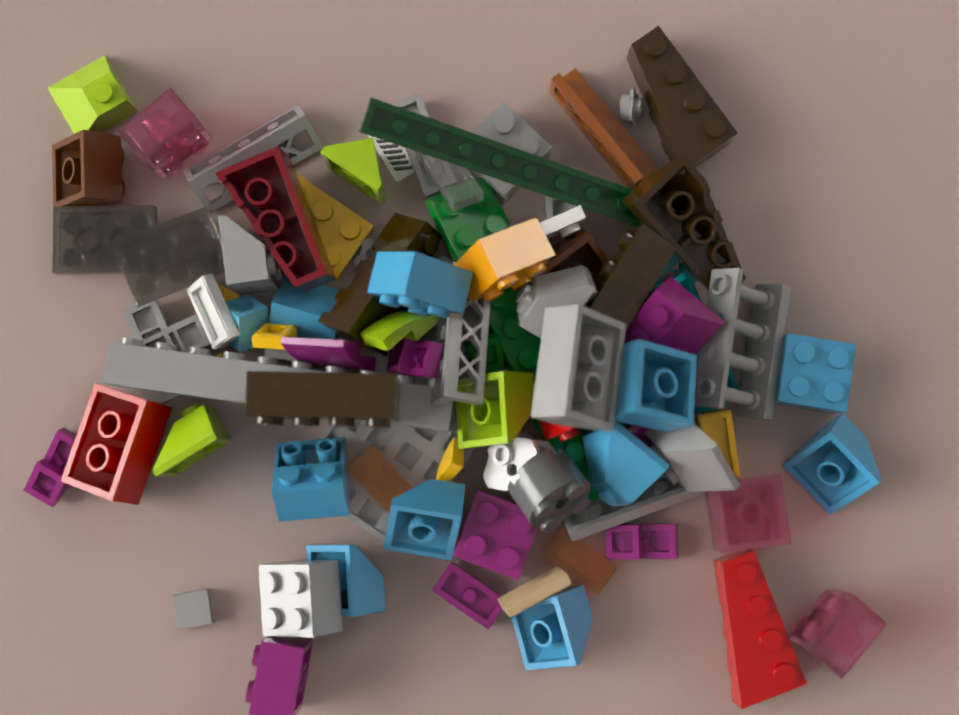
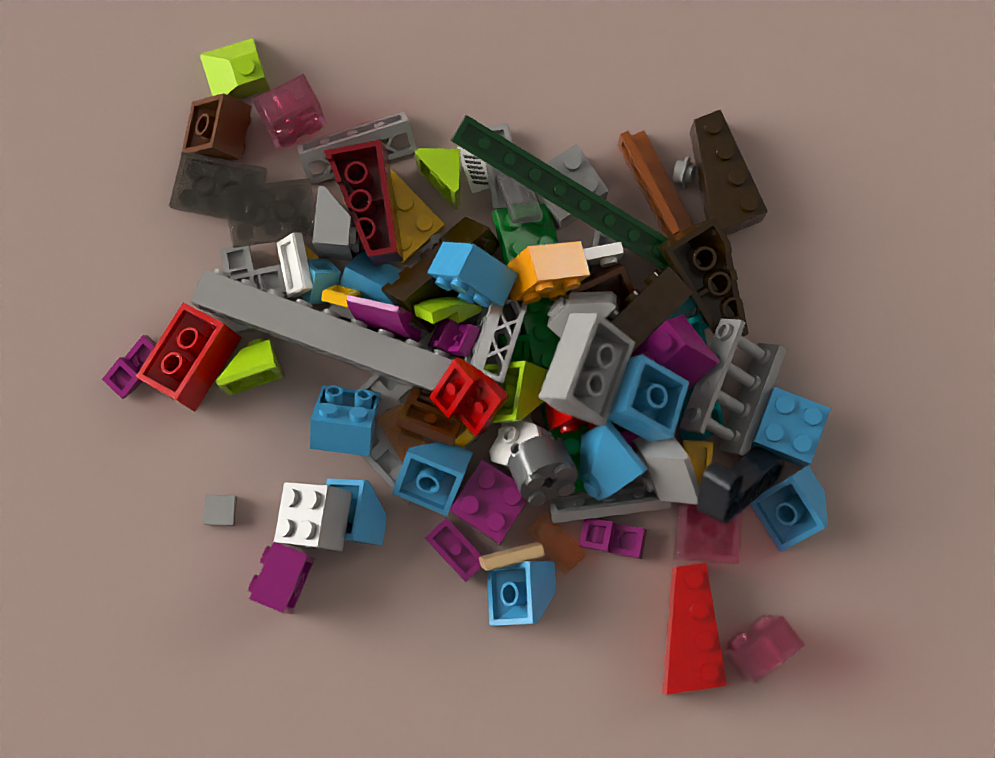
camera: 15 degrees right, 5 degrees down
dark brown brick [245,371,400,428] -> none
none -> reddish brown plate [396,386,463,446]
none -> red slope [429,357,509,437]
none -> black beam [697,447,785,525]

